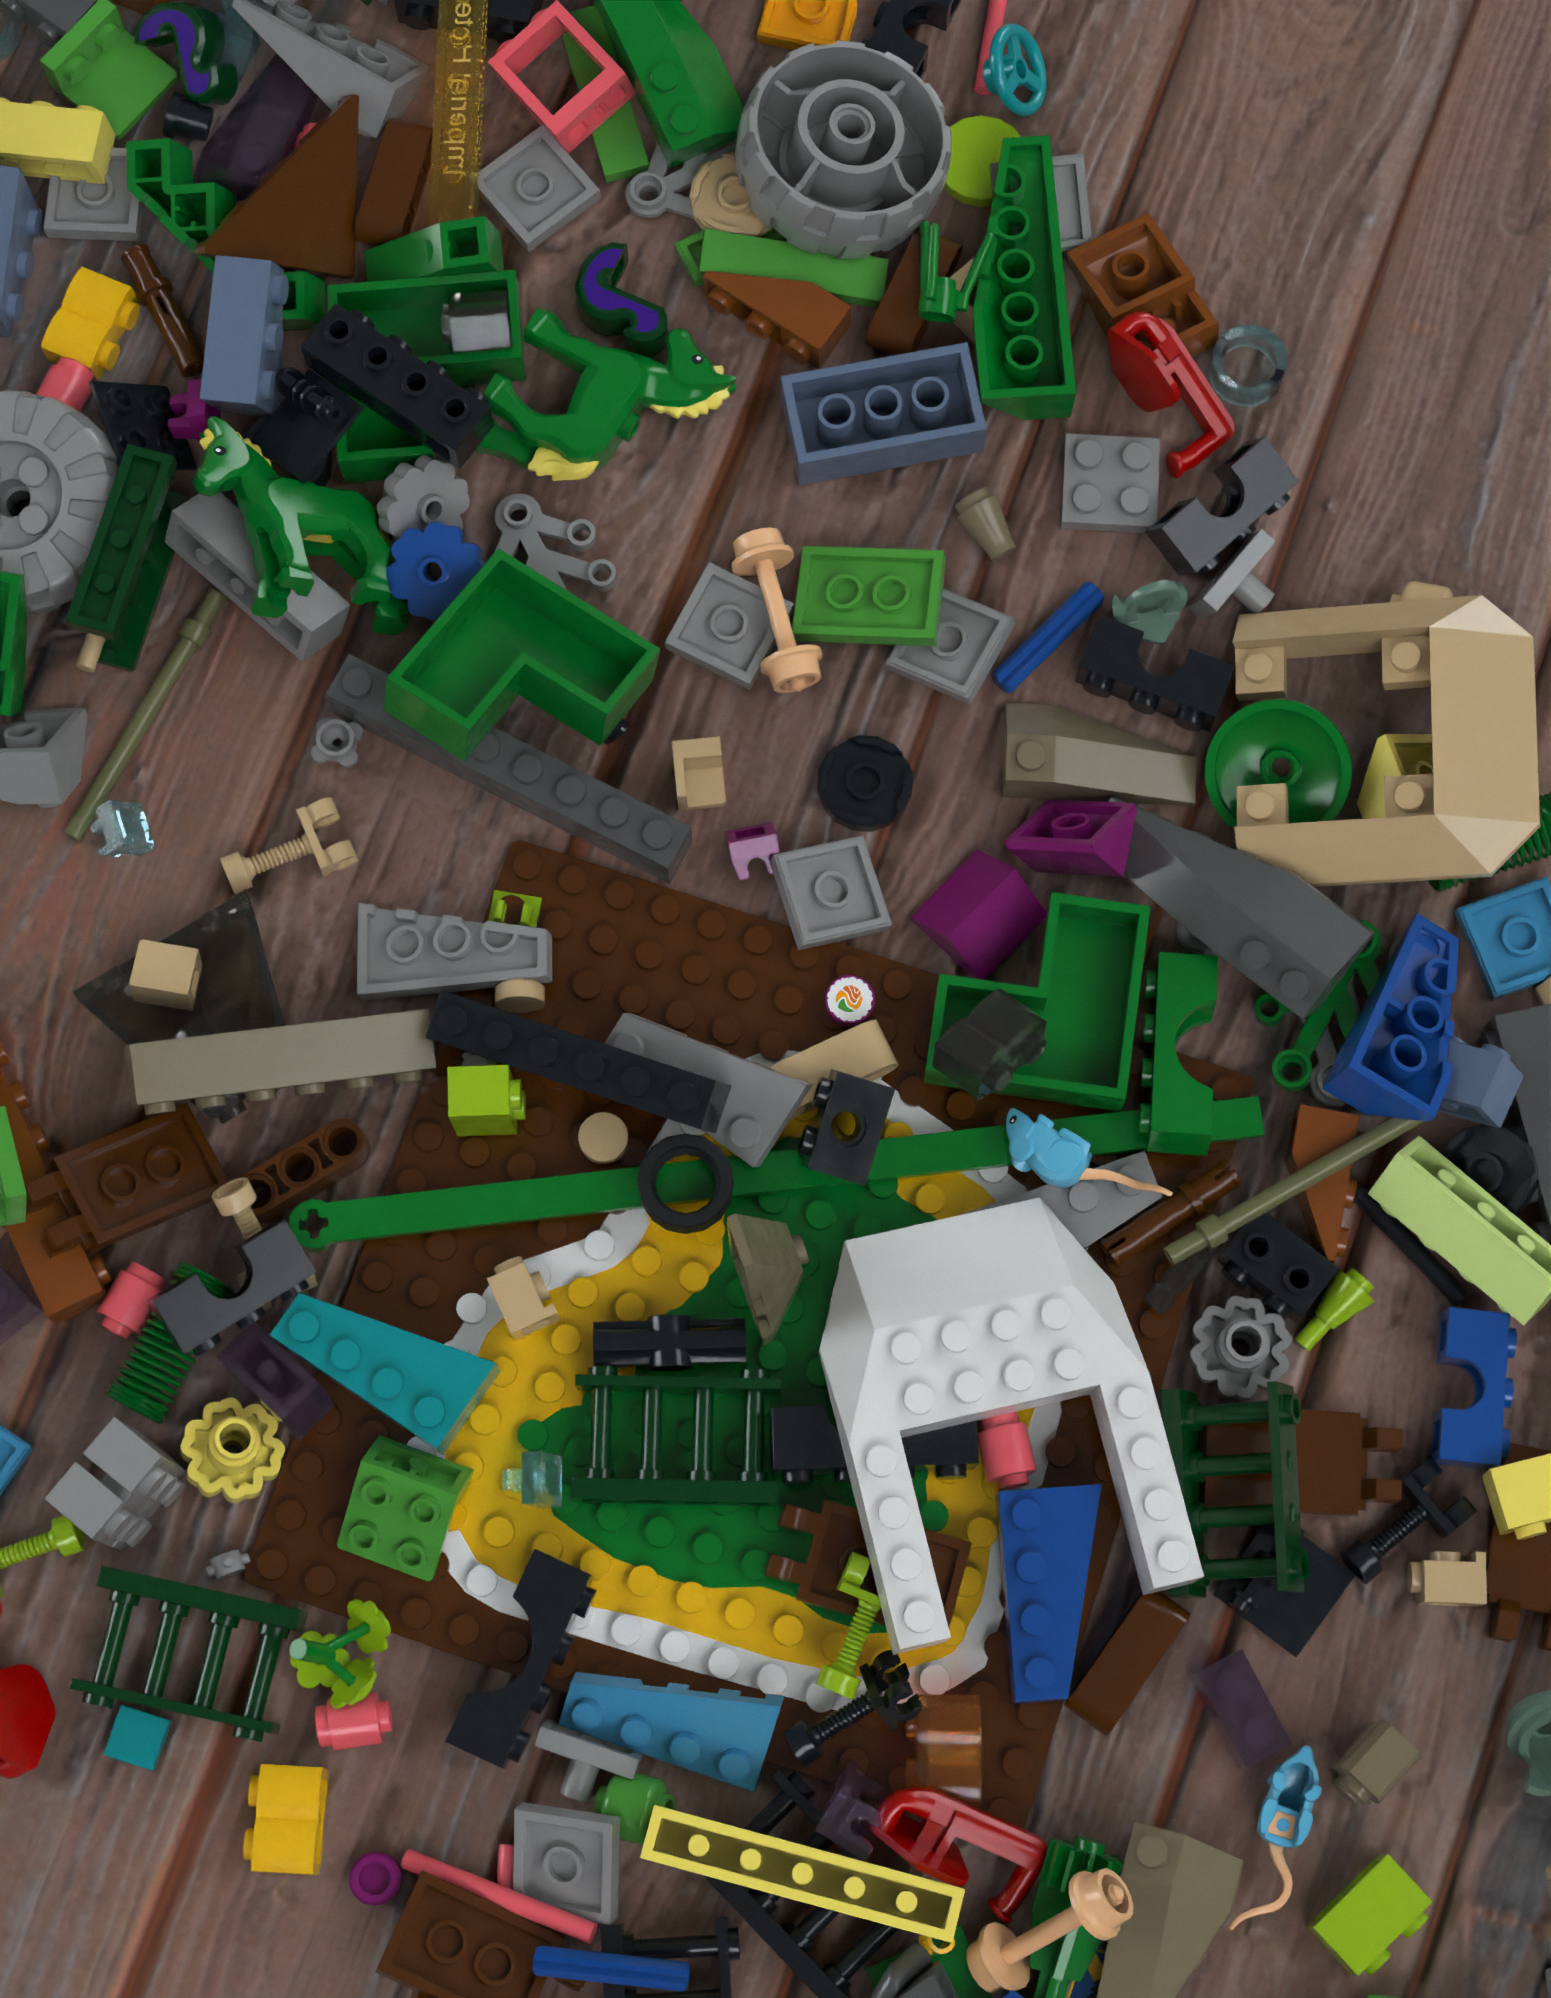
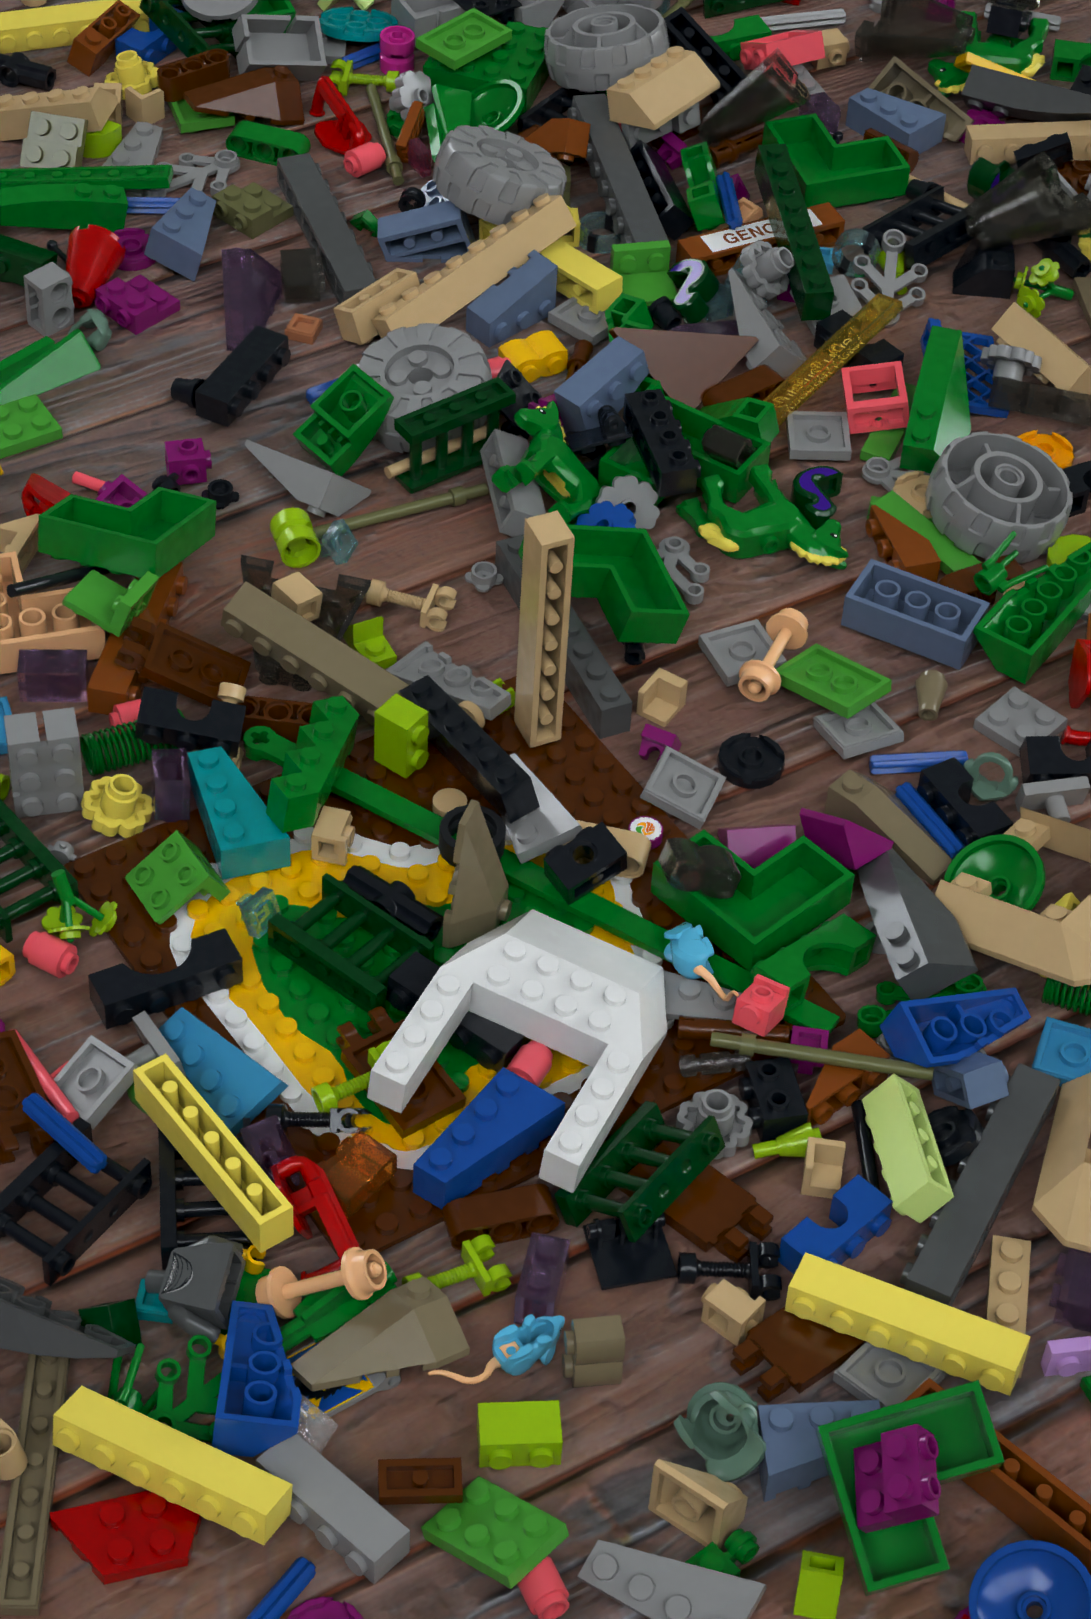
camera: 35 degrees right, 30 degrees down
none -> green brick [266,695,359,833]
none -> lime wheel [269,508,321,568]
none -> lime slope [340,616,397,669]
none -> lime bar [402,1234,513,1297]
none -> tan brick [514,510,575,748]
none -> coral brick [732,974,790,1037]
none -> magenta tile [790,1025,829,1075]
none -> tan panel [801,1137,846,1199]
none -> blue axle [895,782,965,860]

